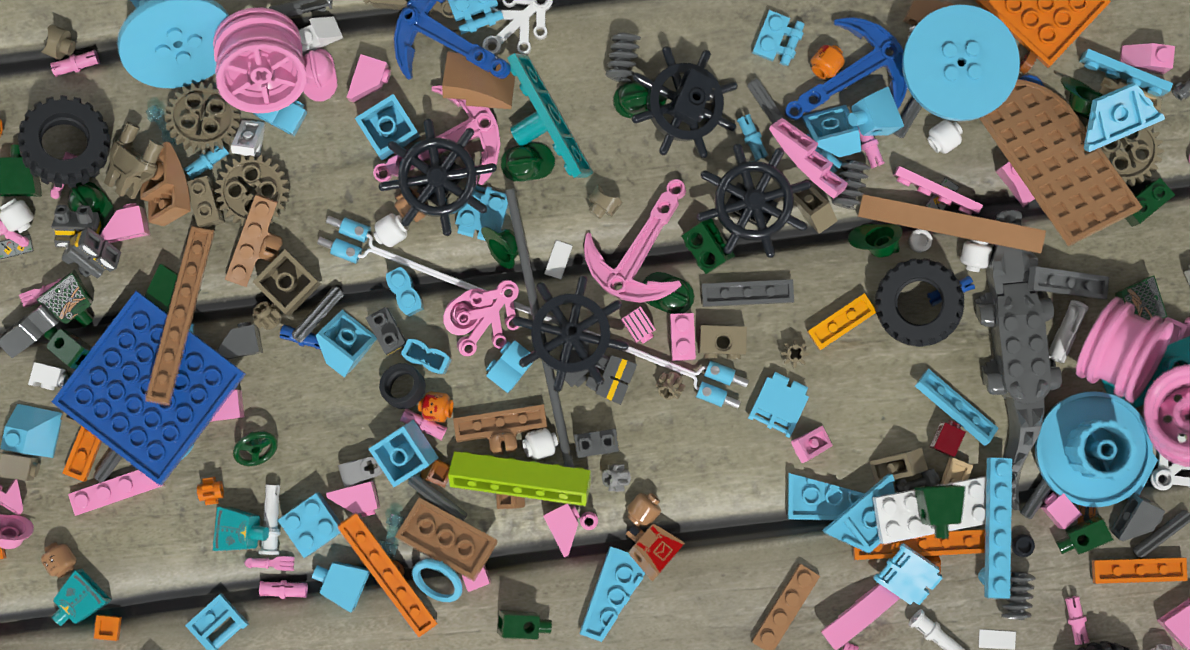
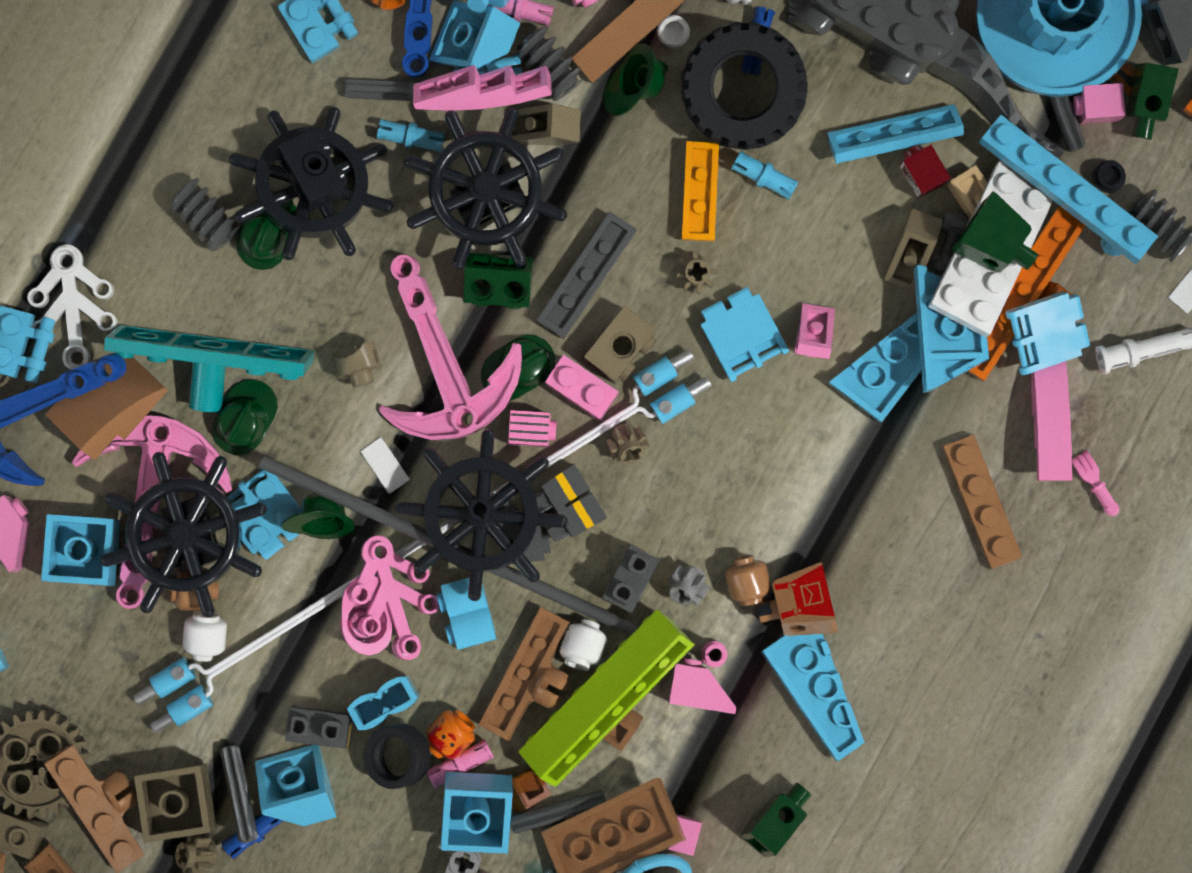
camera: 50 degrees left, 0 degrees up
medium azure brick [386,267,424,317] -> none
none -> medium azure pin [731,151,798,200]

